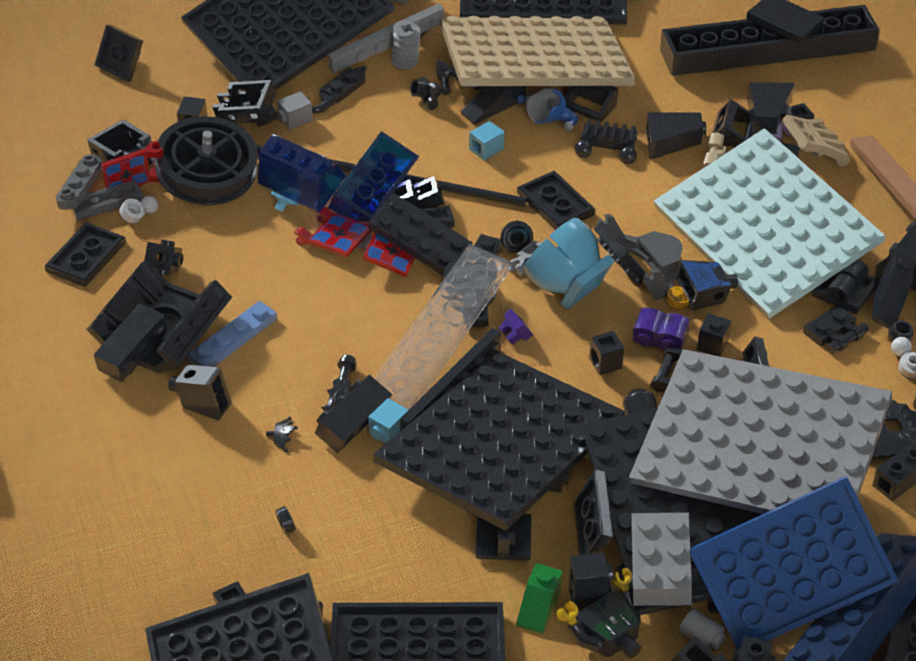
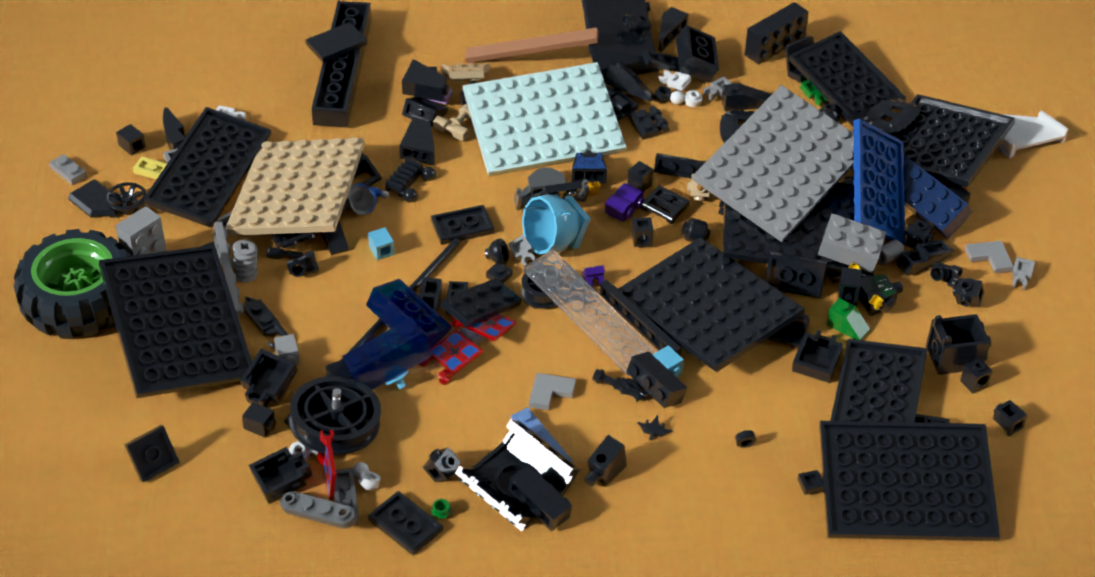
camera: 75 degrees left, 0 degrees up
none -> green plate [431,499,452,519]
none -> light grey tile [529,373,576,410]
none -> black piece [792,330,843,383]

